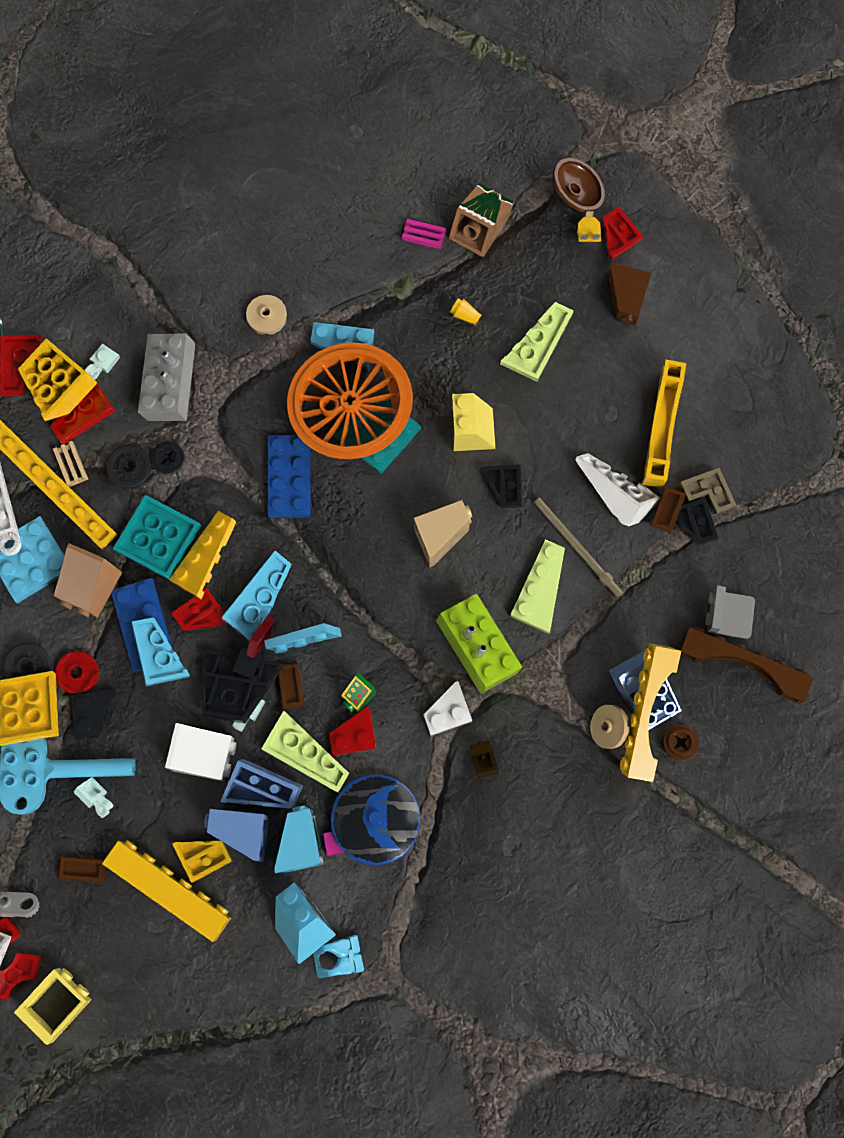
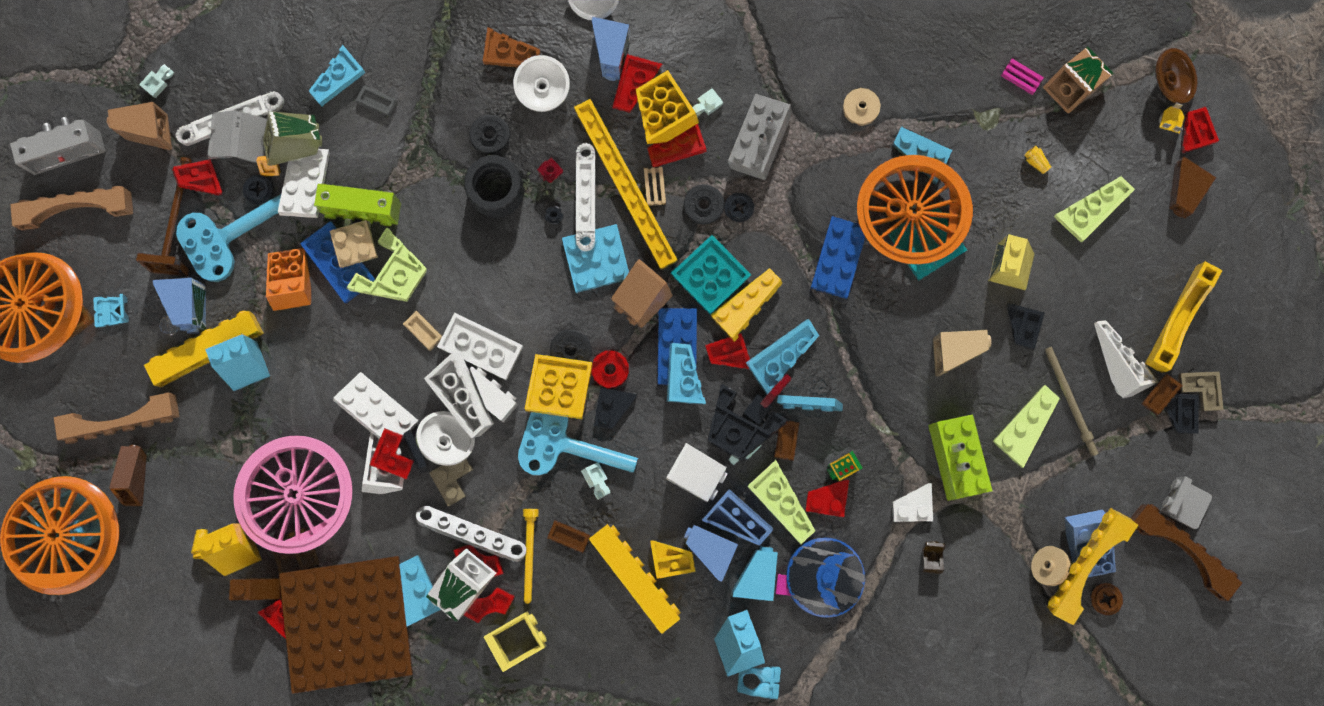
camera: 20 degrees right, 5 degrees up
none -> yellow piece [523,509,539,604]

